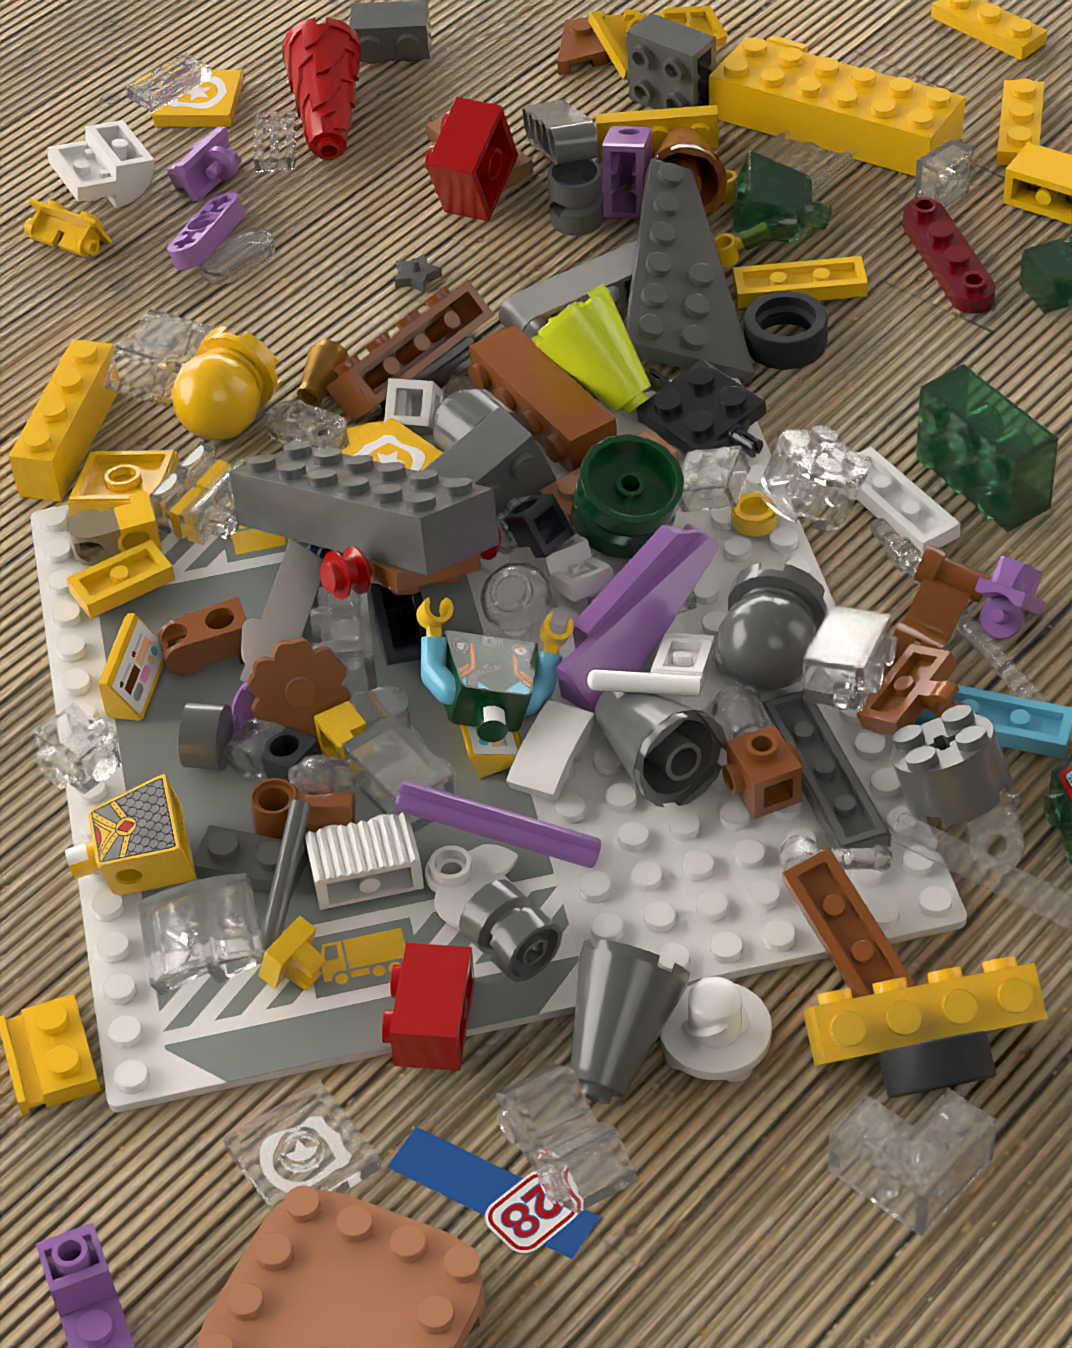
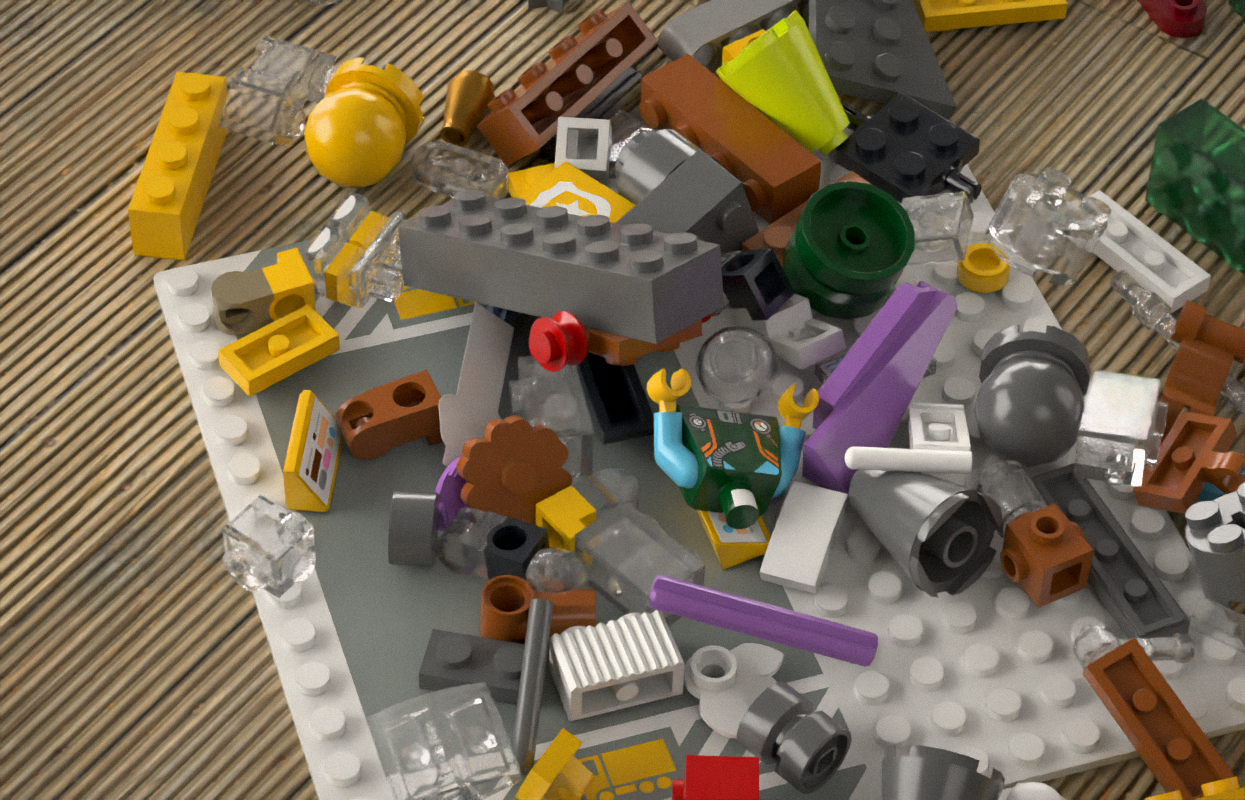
camera: 10 degrees left, 0 degrees up
torso [65,774,197,896] -> none
yellow tile [67,450,180,516] -> none
black tyre [744,291,828,370] -> none

